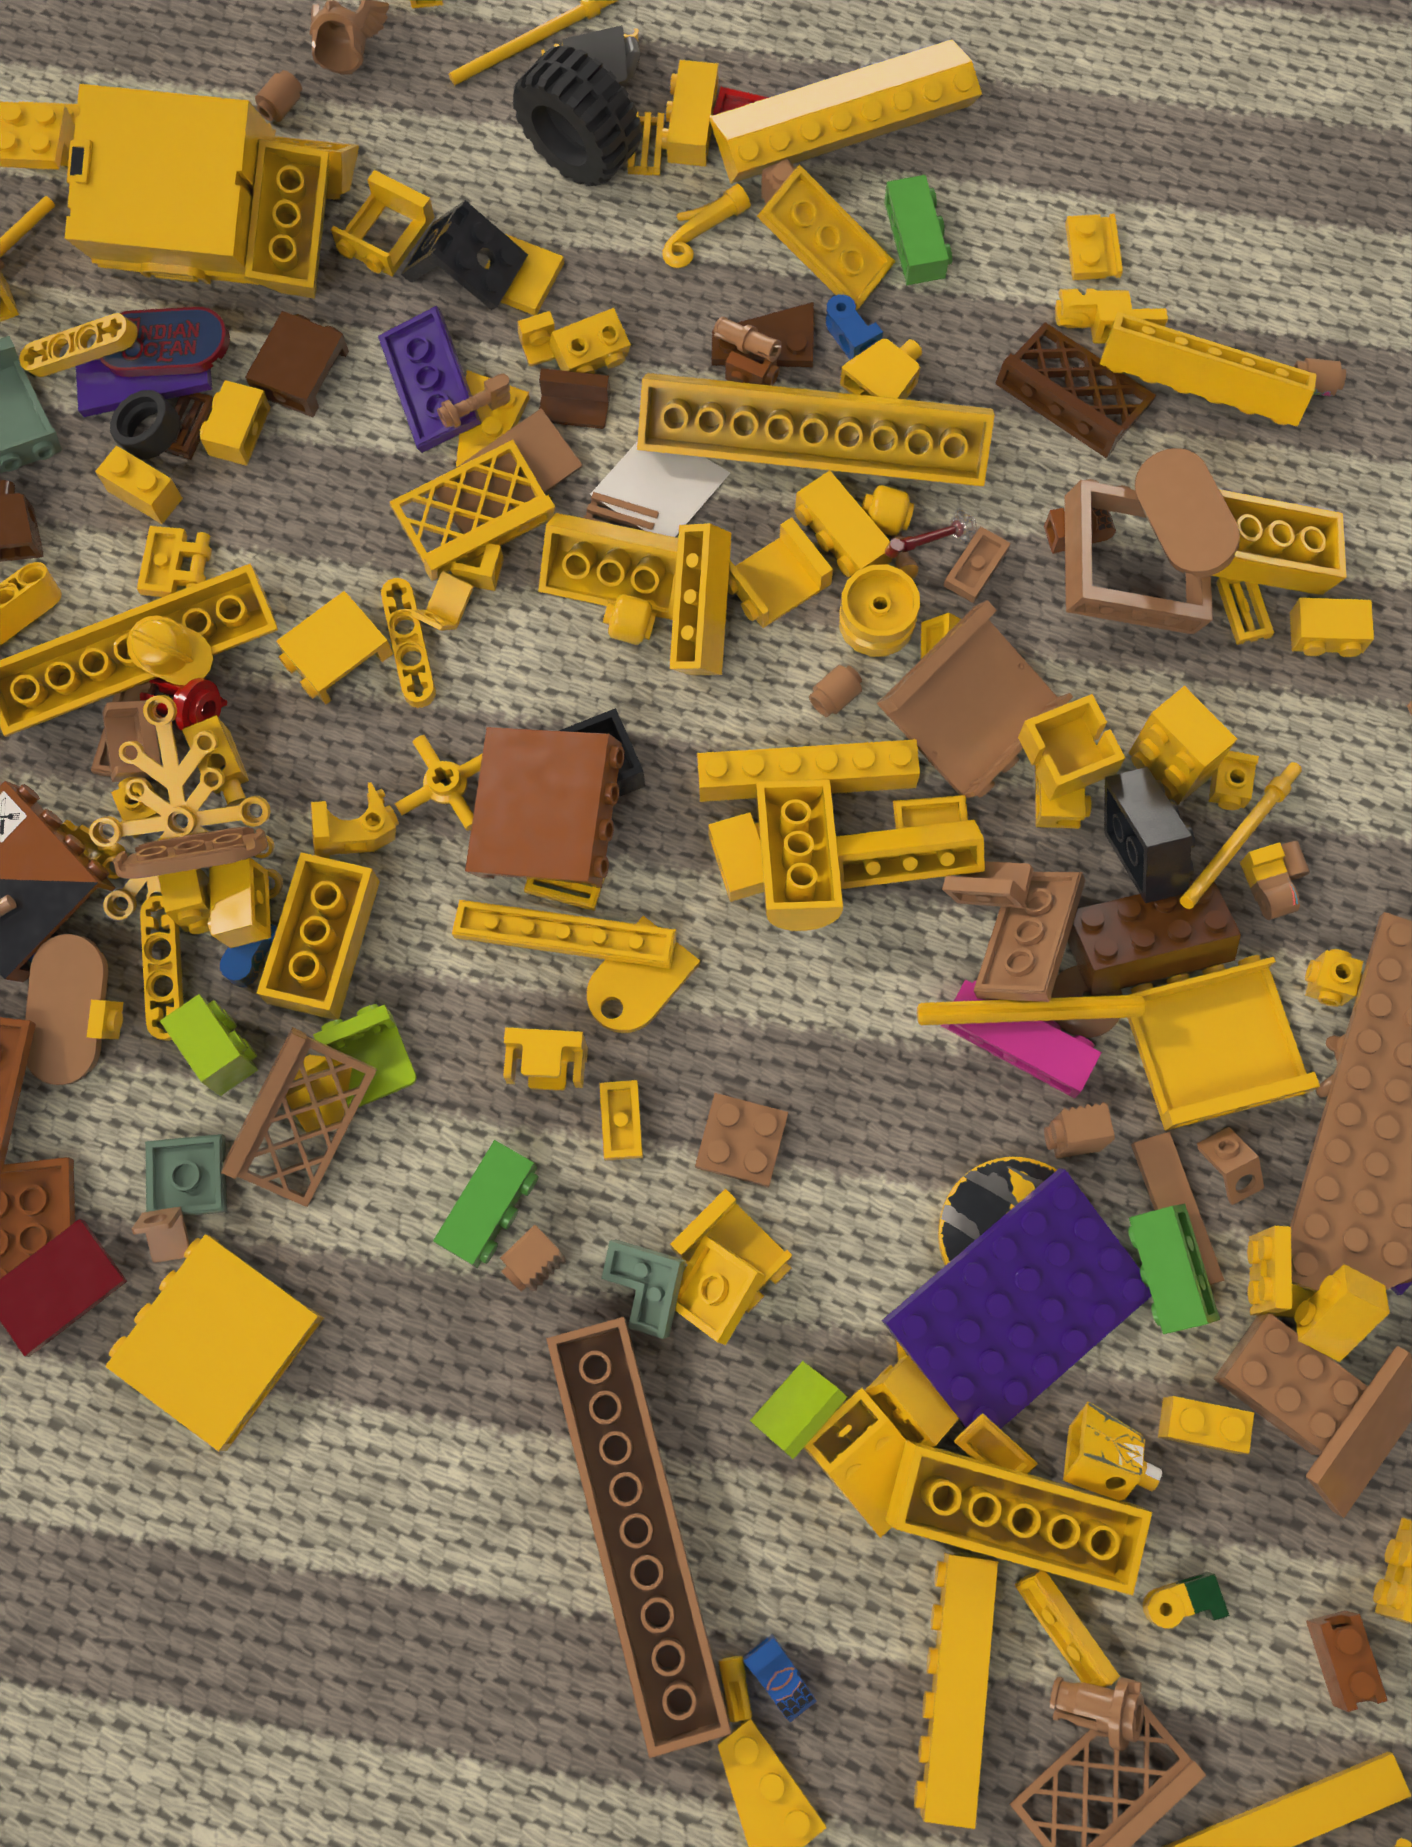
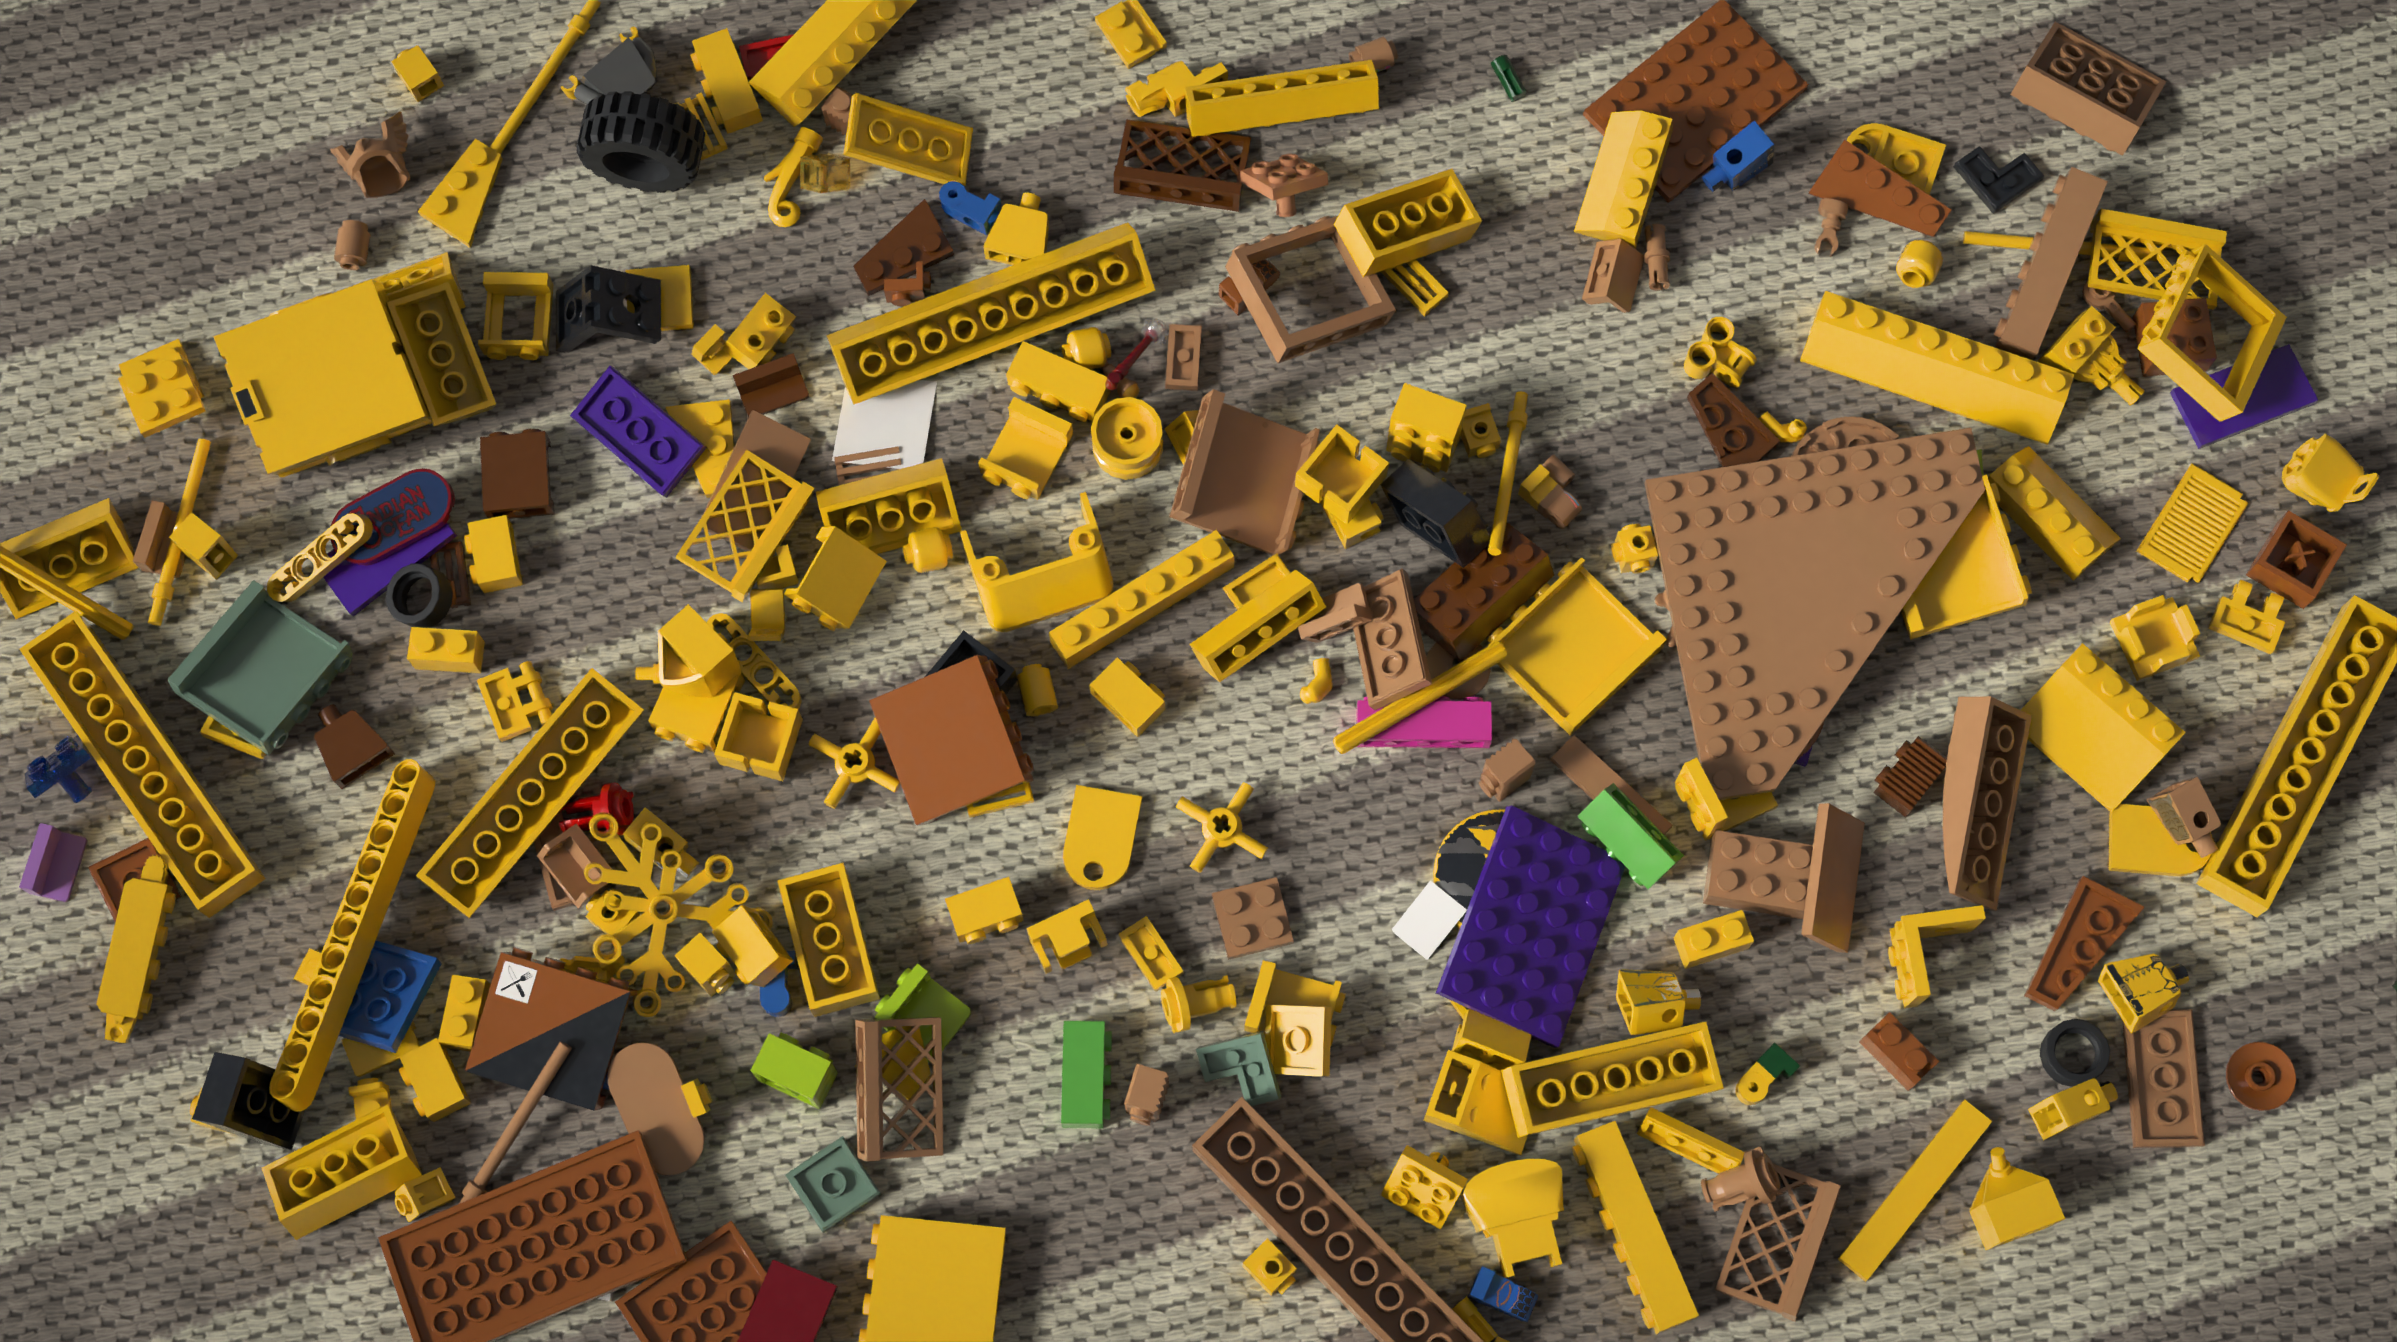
camera: 30 degrees left, 0 degrees up
medium nougat tile [113,827,268,879] -> none
yellow piece [127,615,213,686] -> none
medium nougat bracket [132,1206,190,1263] -> none
yellow beam [140,895,184,1041] -> none
yellow tile [311,782,399,859] -> none
medium nougat hinge [437,373,510,428] -> none
yellow tile [452,900,677,969] -> none
yellow brick [669,523,732,675] -> none
medium nougat pin [713,317,782,362] -> none
lime tile [750,1361,847,1459] -> none
yellow brick [756,780,843,931] -> none
medium nougat brick [809,665,862,717] -> none
bright green brick [884,175,952,285] -> none
yellow tile [954,1413,1038,1474] -> none
medium nougat tile [1135,448,1240,577] -> none
medium nougat bracket [1197,1127,1264,1205] -> none
yellow brick [1290,598,1374,657] -> none
yellow brick [1295,1264,1390,1362] -> none
none -> yellow wing [418,138,503,248]
none -> yellow piece [635,604,742,698]
none -> yellow piece [714,692,803,782]
none -> yellow panel [784,526,887,631]
none -> clear yellow panel [800,153,850,193]
none -> yellow brick [945,876,1024,944]
none -> yellow windscreen [960,492,1114,632]
none -> yellow brick [1017,664,1058,716]
none -> yellow piece [1161,975,1237,1034]
none -> yellow bar [1176,782,1268,873]
none -> nougat plate [1240,154,1328,217]
none -> yellow brick [1242,1238,1297,1296]
none -> yellow arm [1300,658,1333,704]
none -> yellow plate [1380,1145,1468,1230]
none -> white sticker [1392,880,1467,960]
none -> yellow piece [1461,1159,1564,1278]

